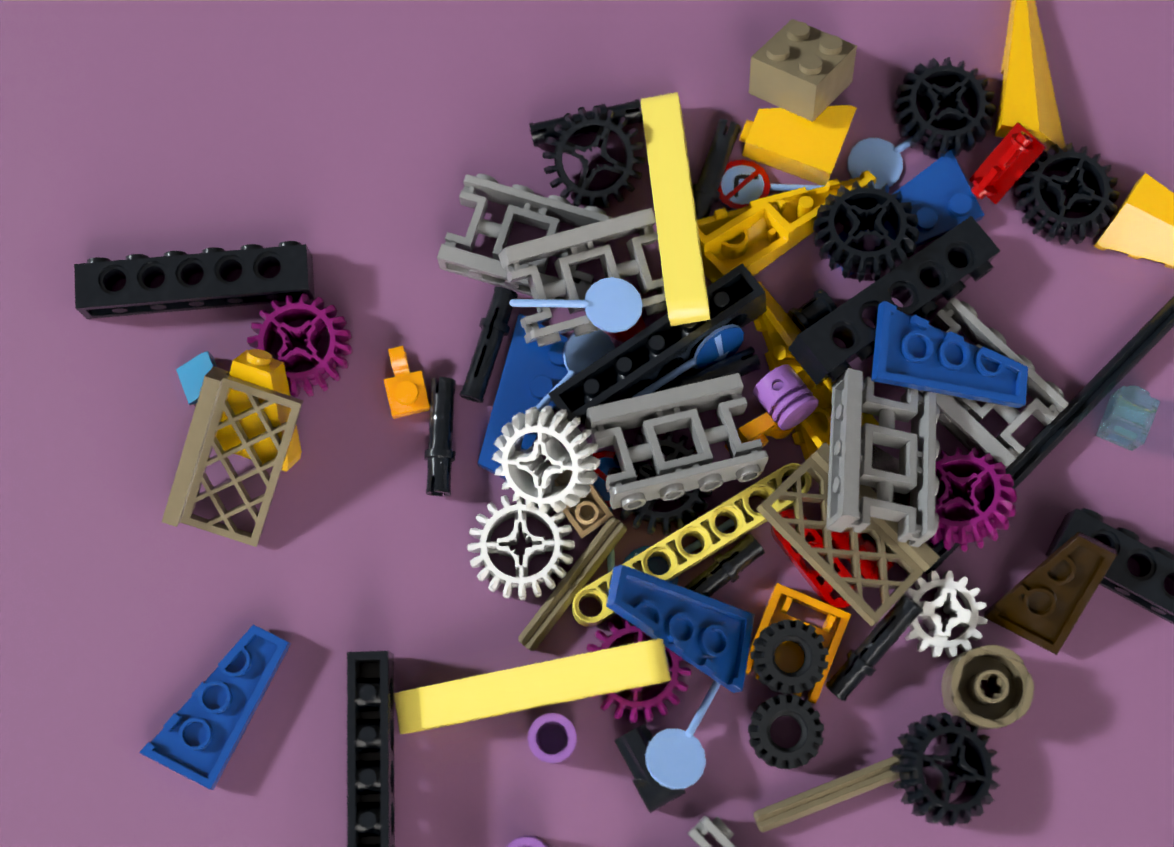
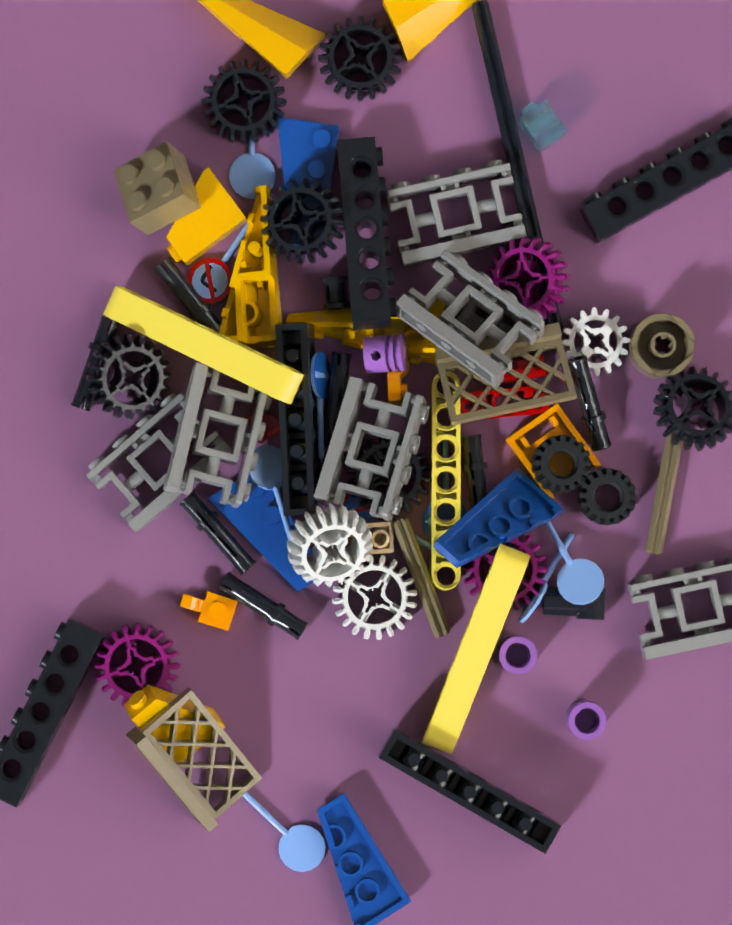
camera: 60 degrees left, 10 degrees up
dark azure slope [176,351,217,405] -> none
light blue piece [509,277,643,333] -> none
blue wing [871,301,1028,408] -> none
red hinge [969,122,1047,205] -> none
dark brown wing [984,531,1117,655] -> none
none -> light blue piece [243,792,326,872]
none -> light blue piece [518,533,574,623]

